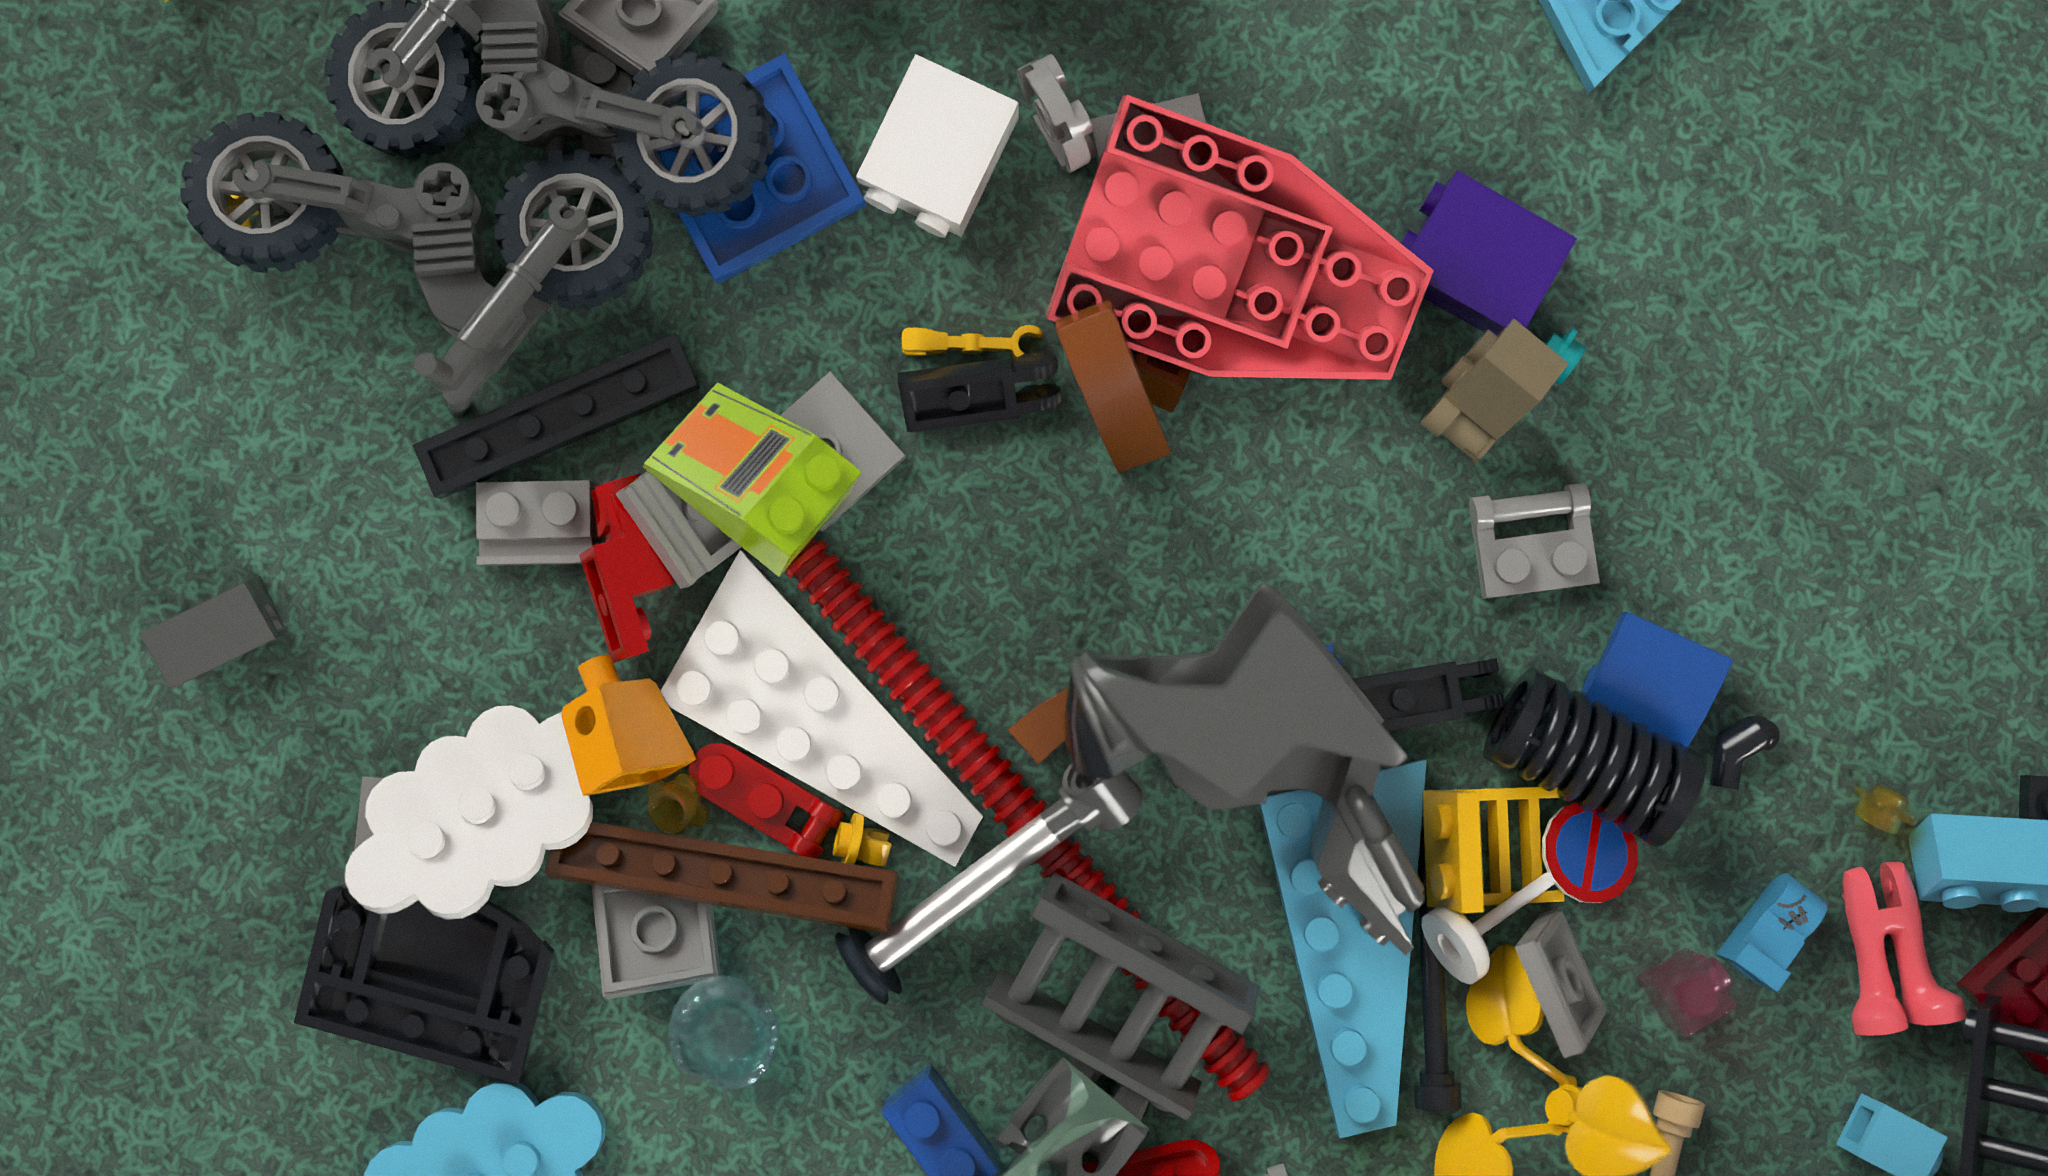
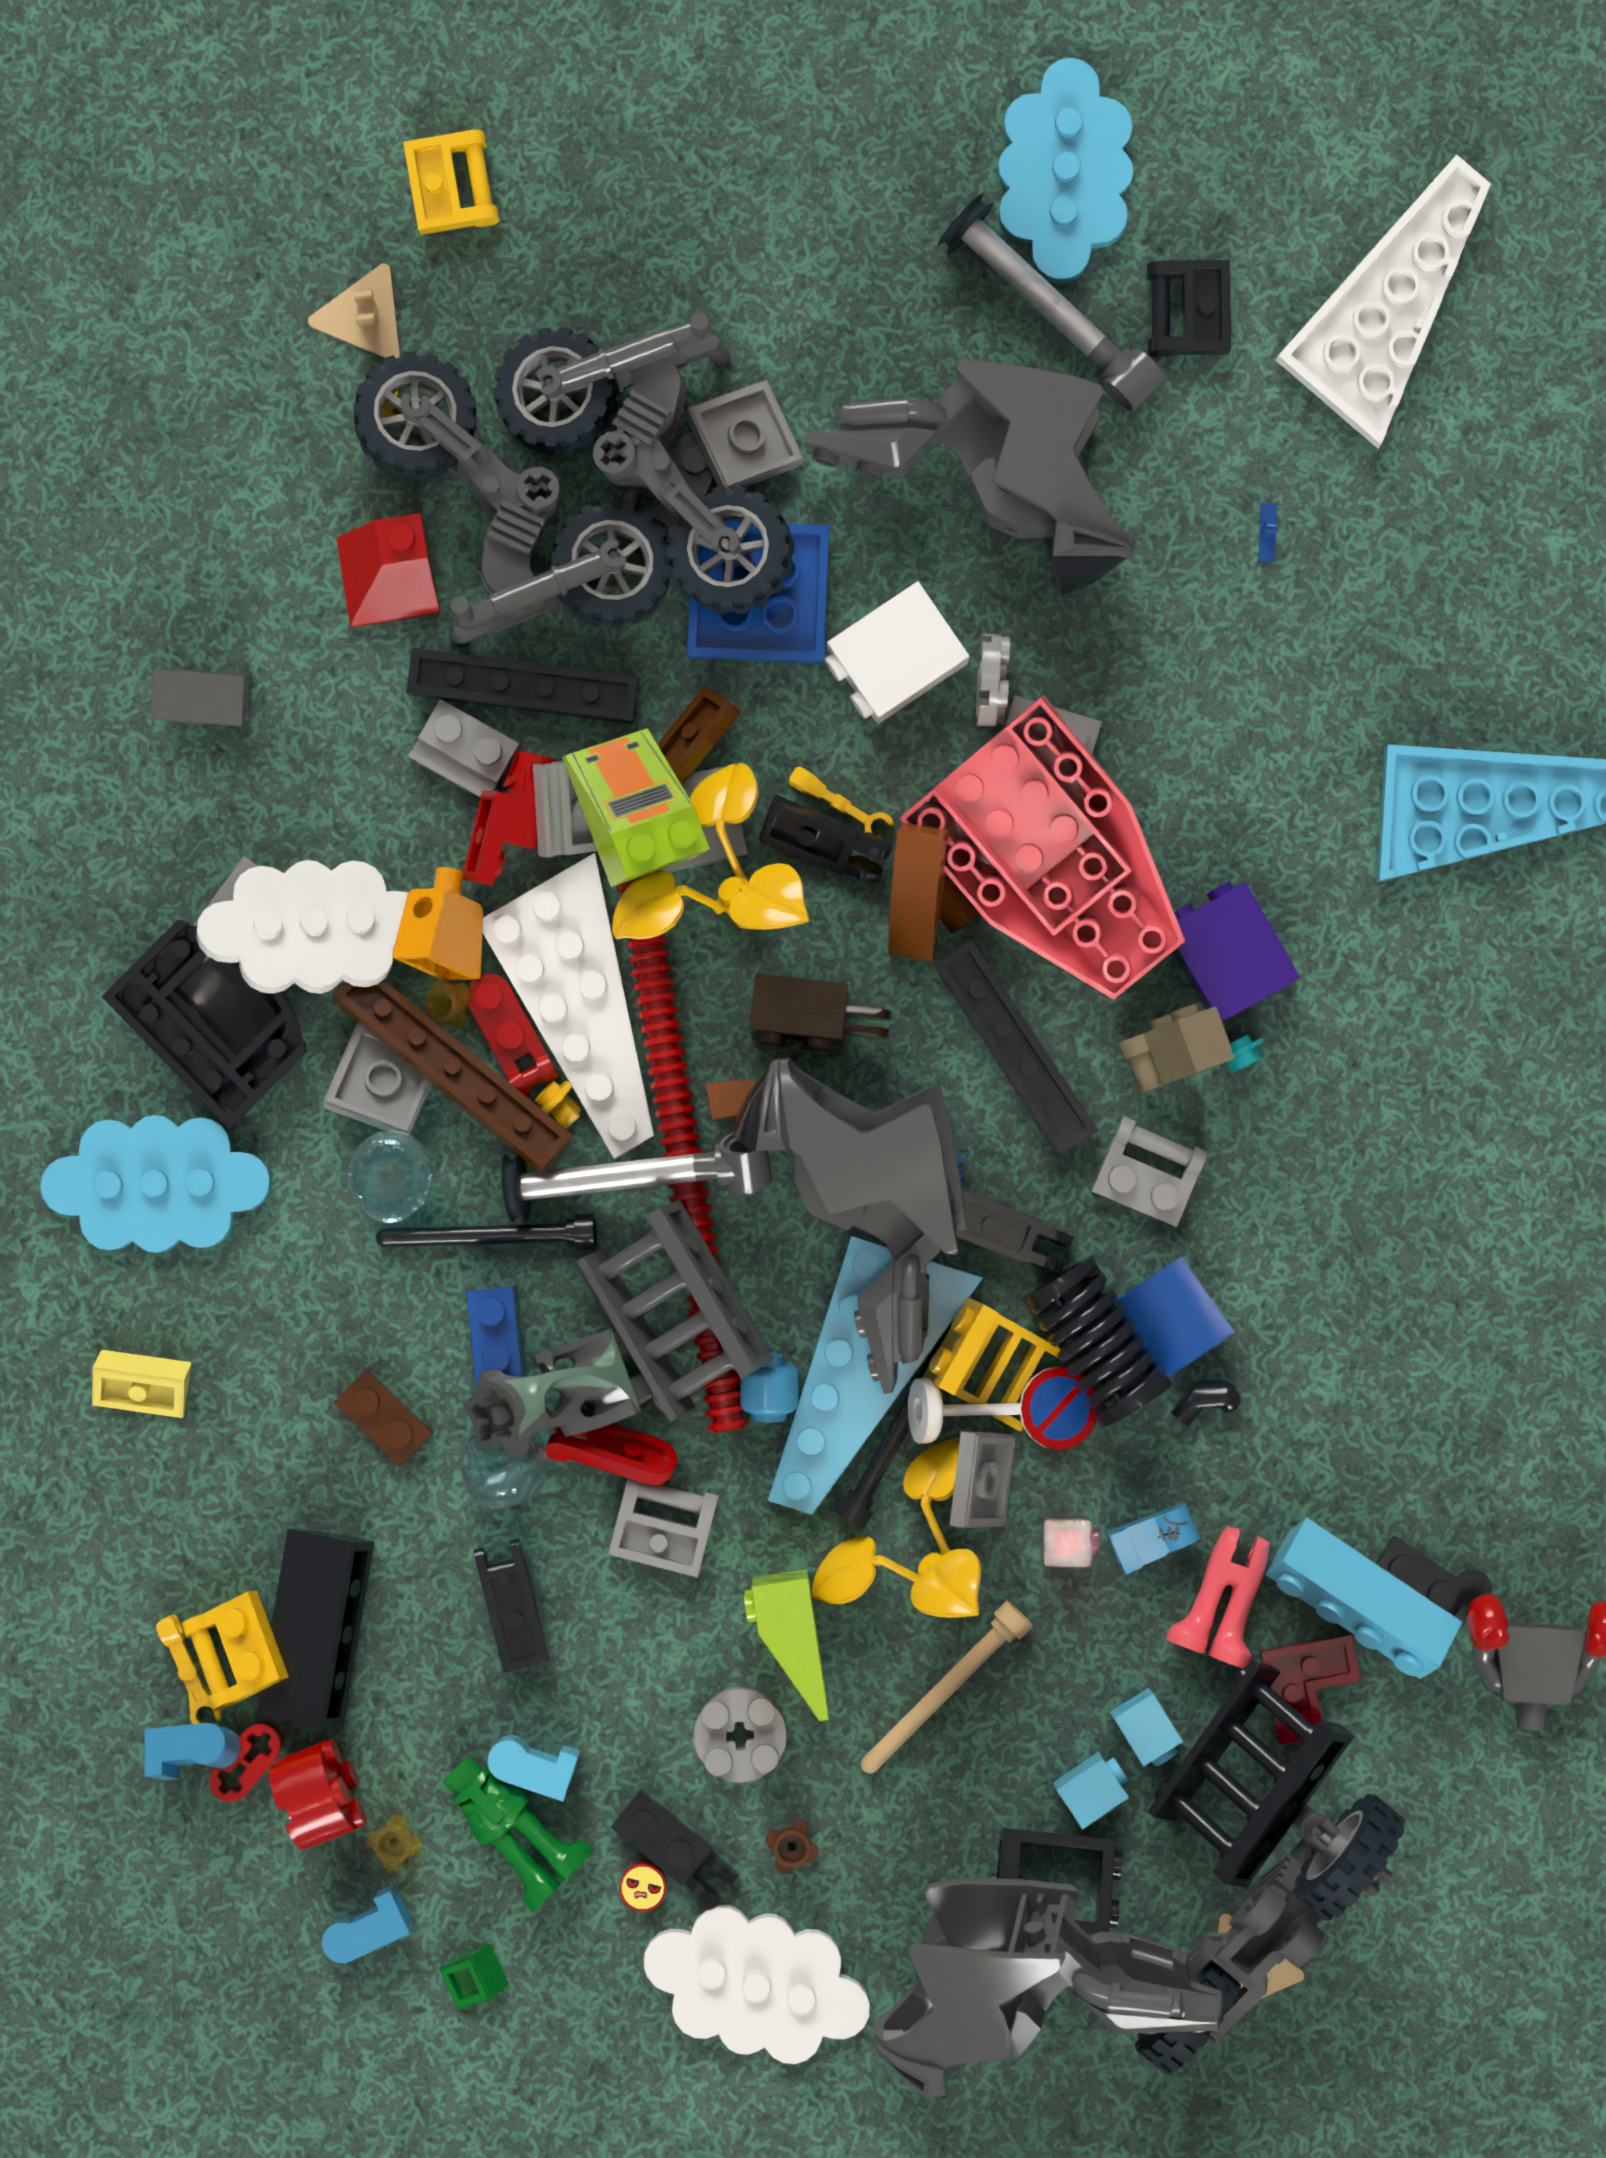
camera: 30 degrees right, 0 degrees up
clear yellow plate [1853,784,1918,835] -> none
none -> tan piece [308,263,401,359]
none -> red slope [336,513,440,628]
none -> black piece [376,1213,597,1251]
none -> yellow plant [612,763,809,940]
none -> reddish brown plate [657,686,741,784]
none -> dark azure head [739,1353,799,1423]
none -> dark brown brick [749,973,892,1052]
none -> black plate [933,939,1099,1156]

